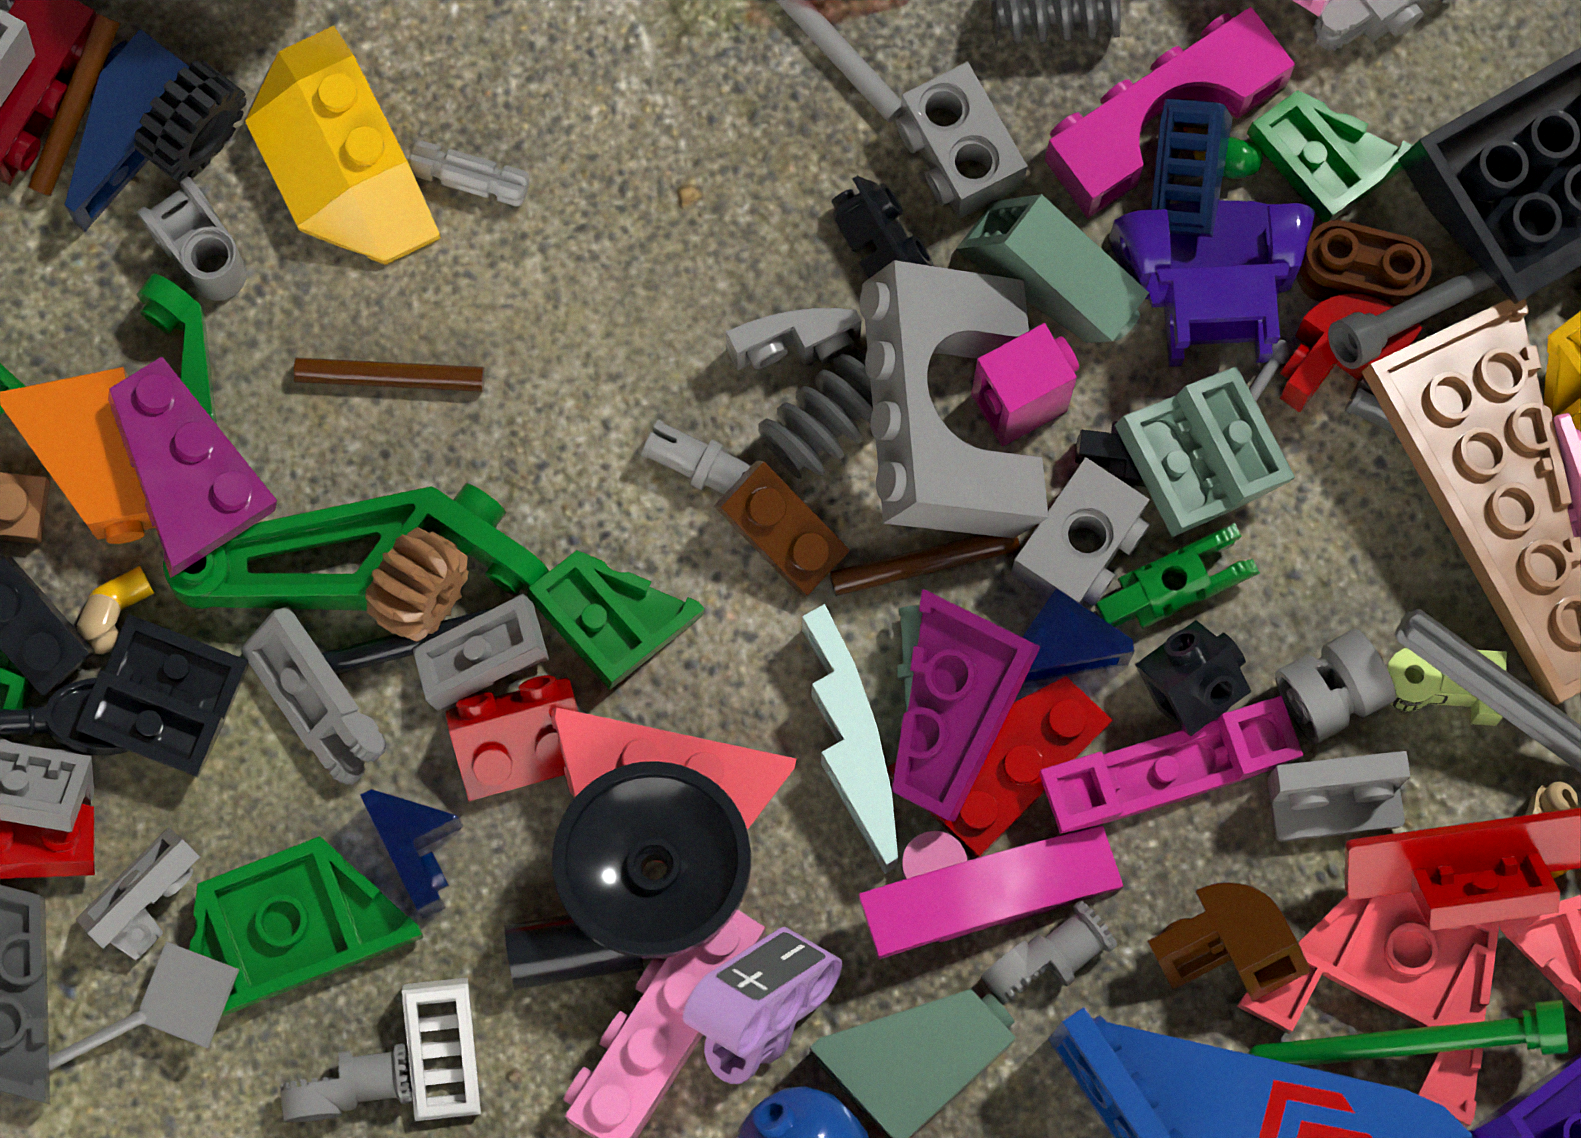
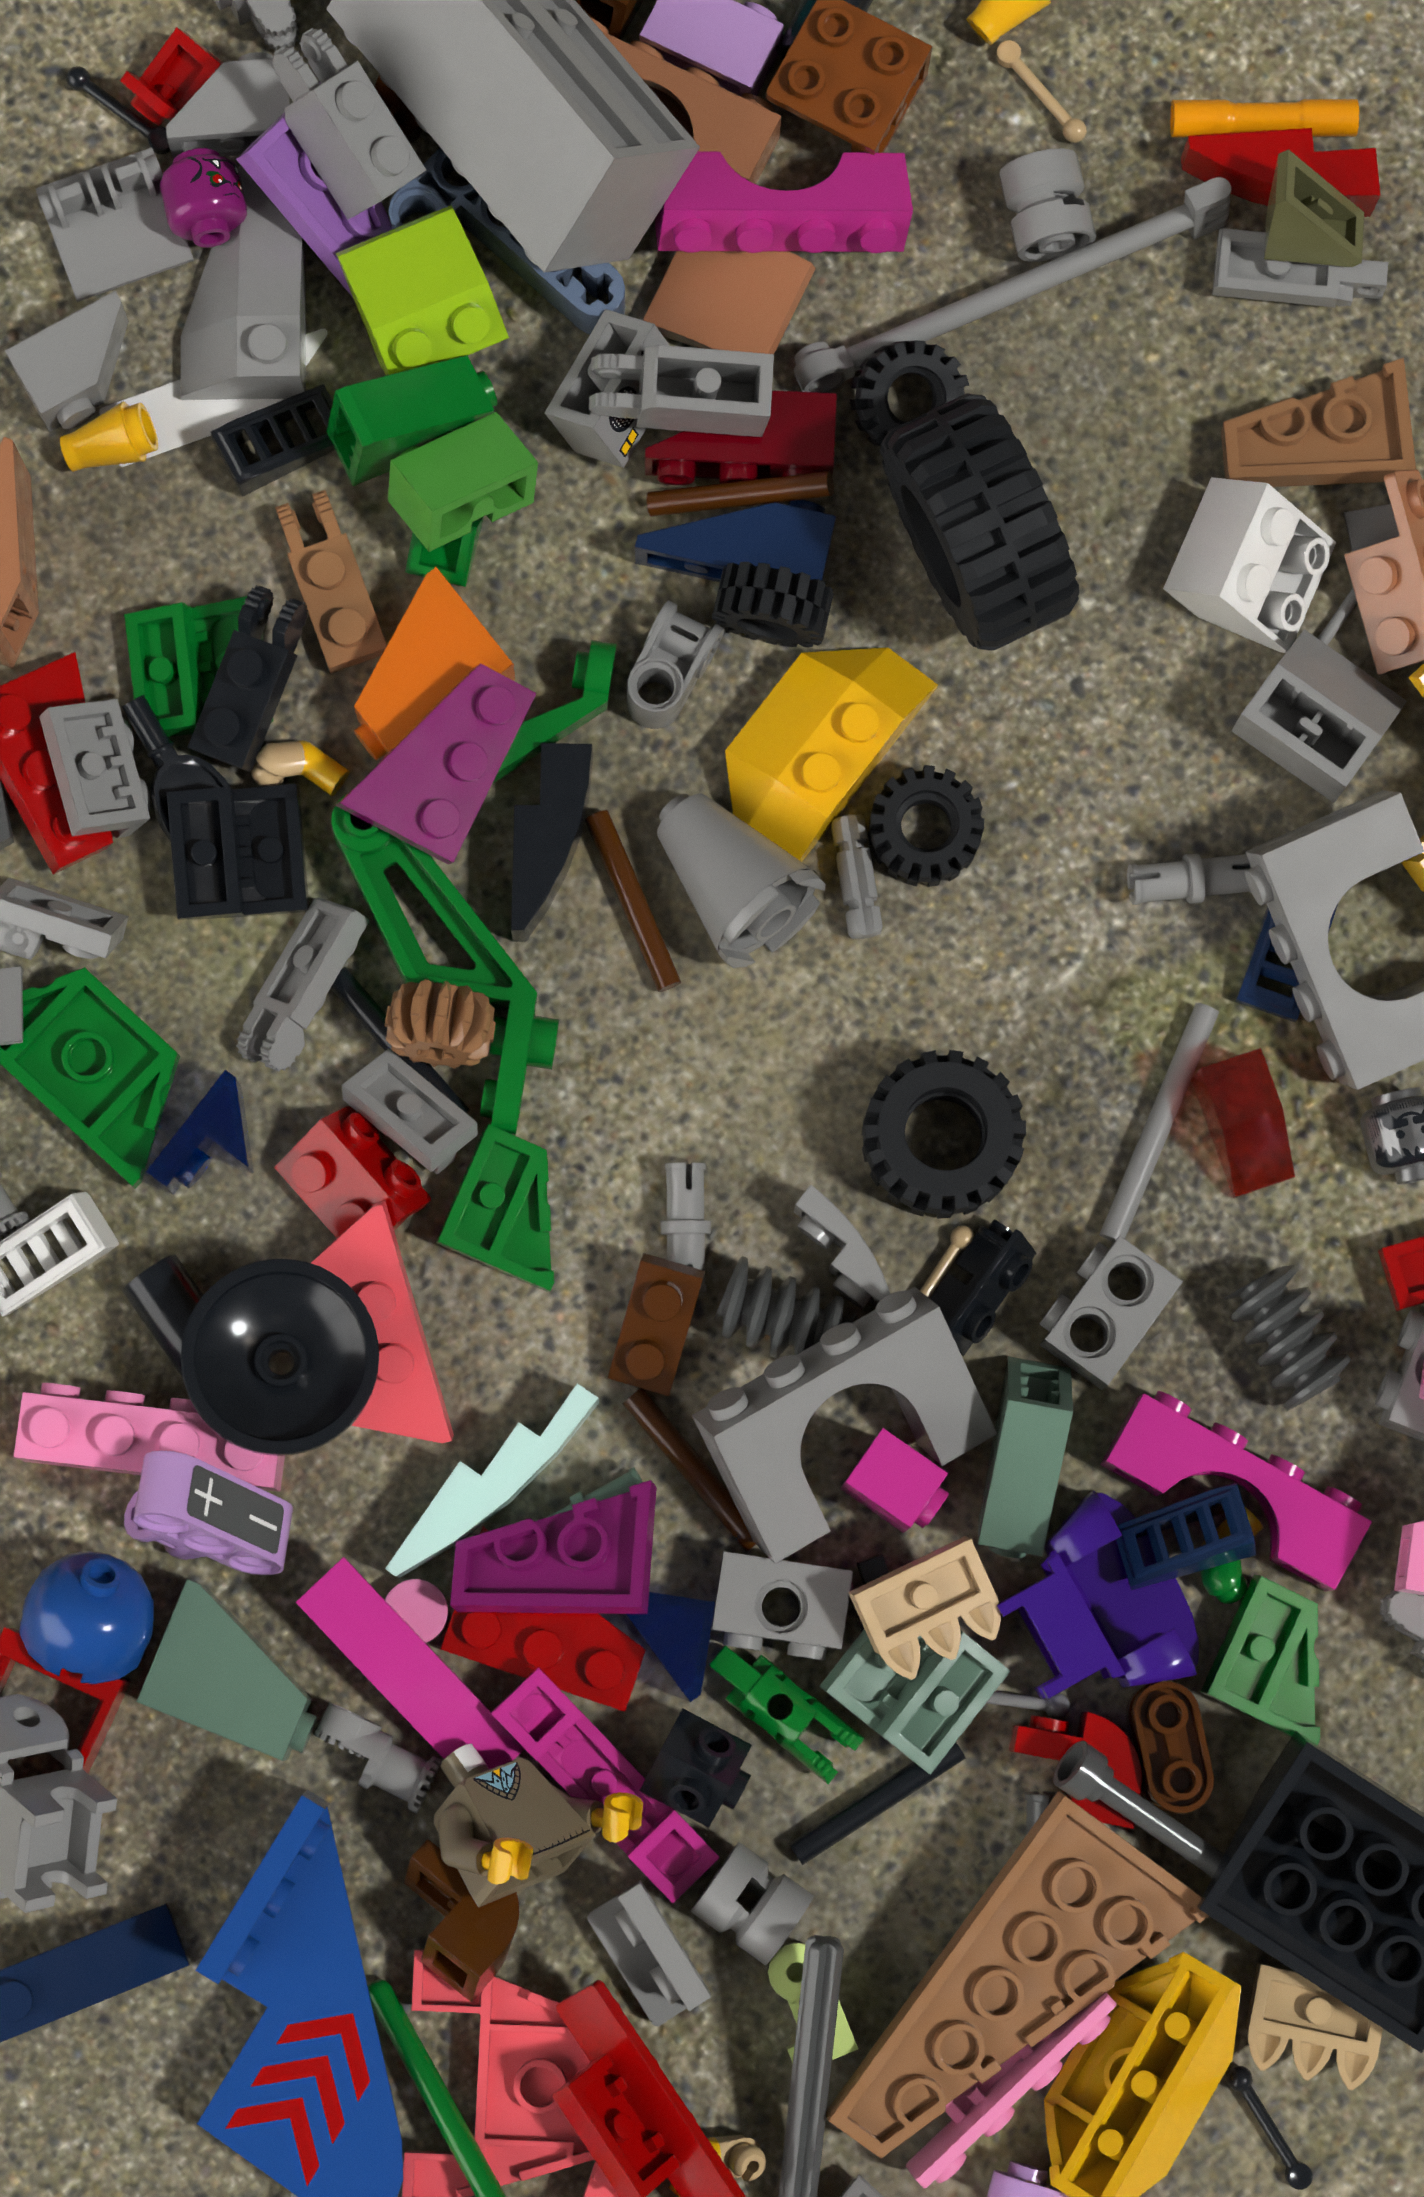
camera: 60 degrees right, 5 degrees up
none -> dark tan torso [434,1744,643,1907]
none -> black slope [511,743,593,942]
none -> light grey cone [657,793,826,968]
none -> black bar [788,1742,966,1865]
none -> tan plate [848,1536,1001,1680]
none -> black tyre [861,1050,1026,1219]
none -> black tyre [868,765,985,887]
none -> tan hinge [920,1226,975,1299]

